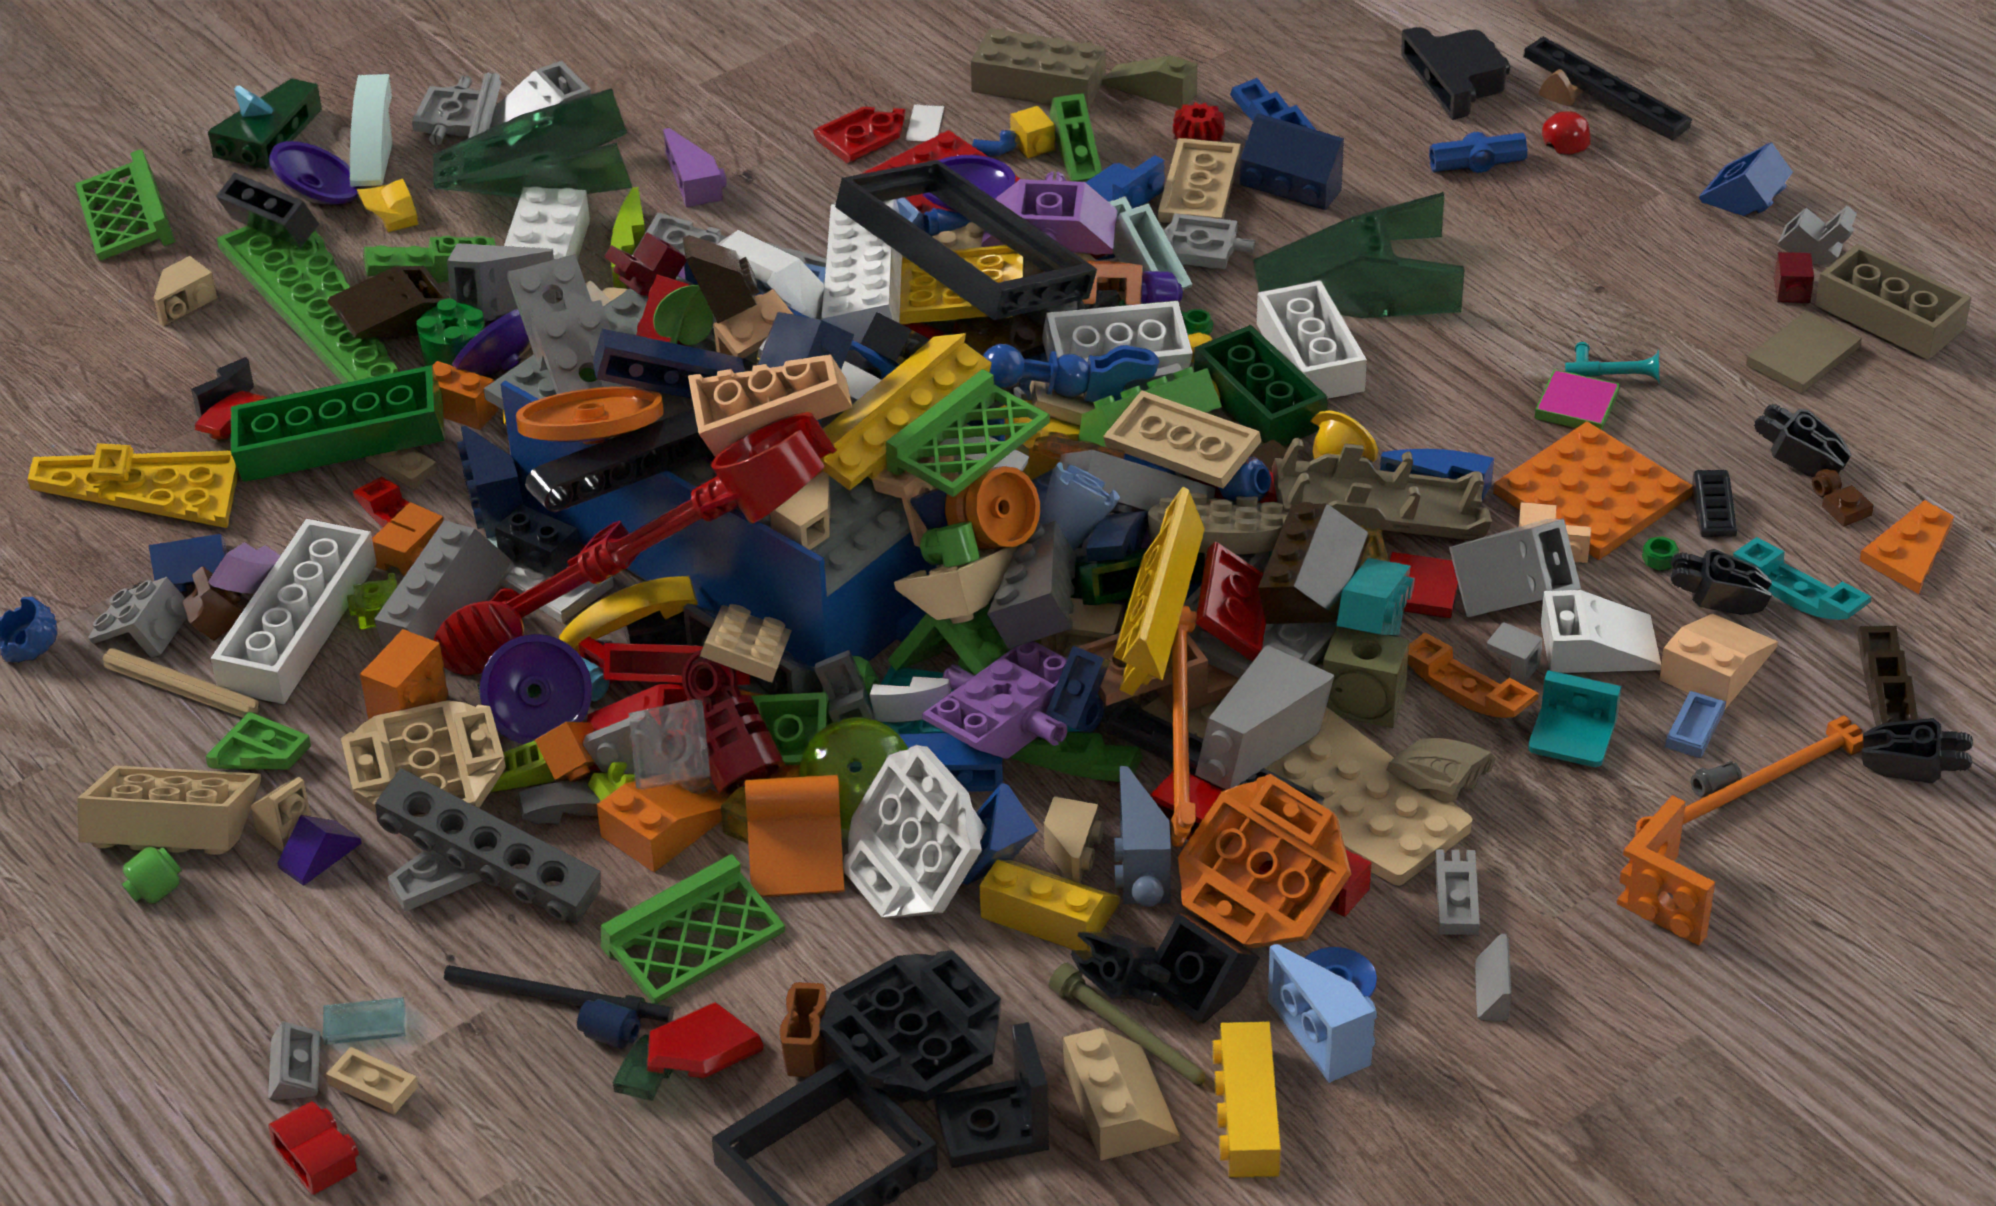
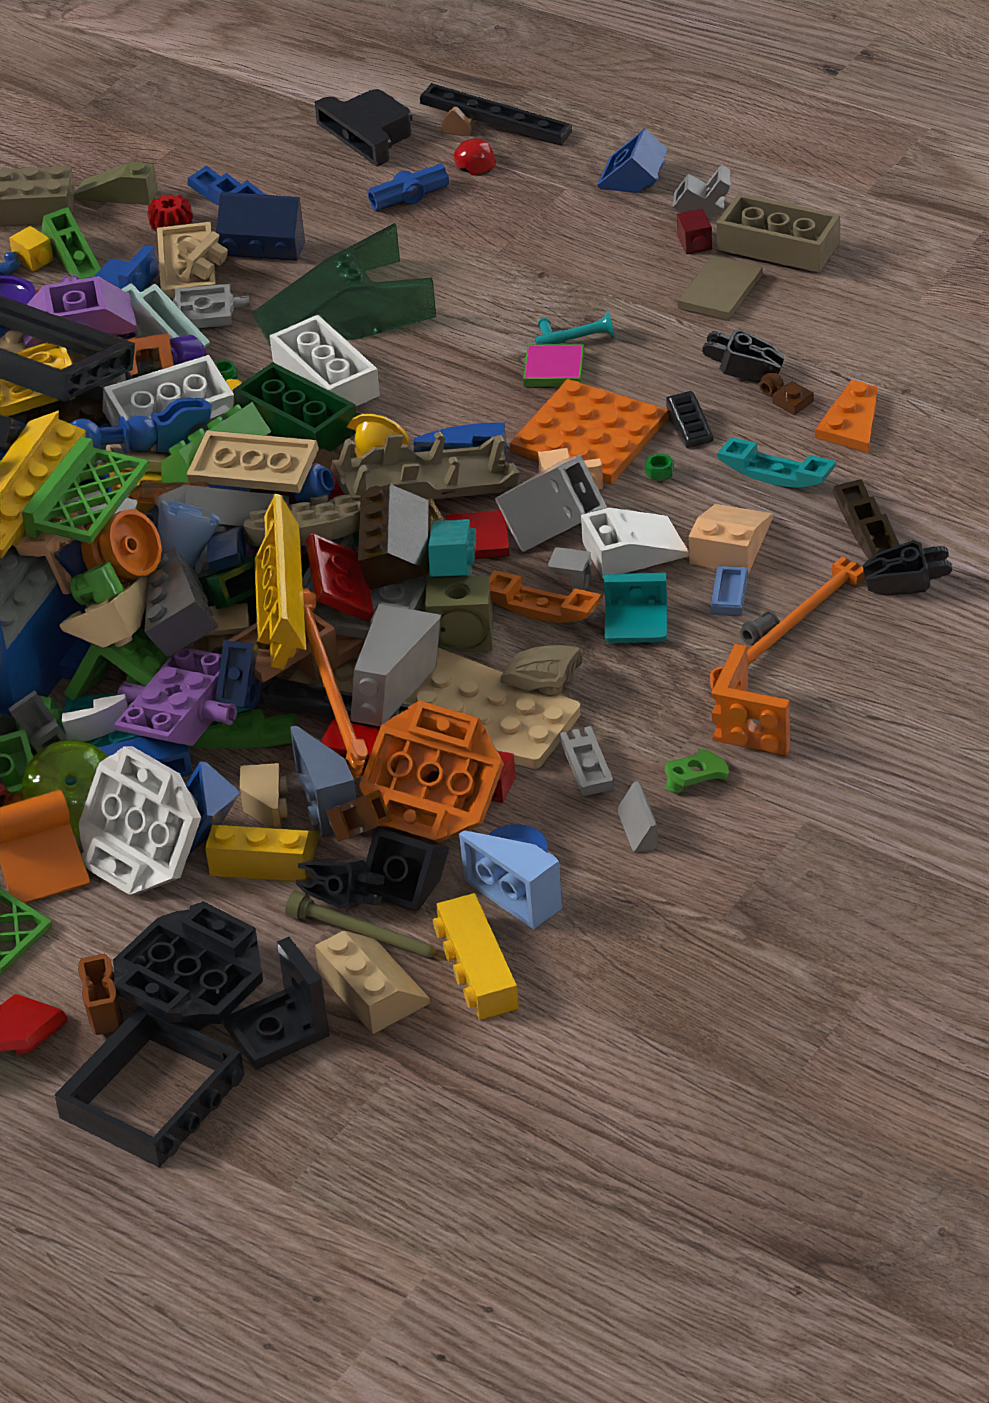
camera: 15 degrees left, 0 degrees up
black hinge [1671,549,1772,615] -> none
none -> tan hips [179,231,228,280]
none -> reddish brown brick [326,790,392,842]
none -> bright green piece [664,748,729,794]

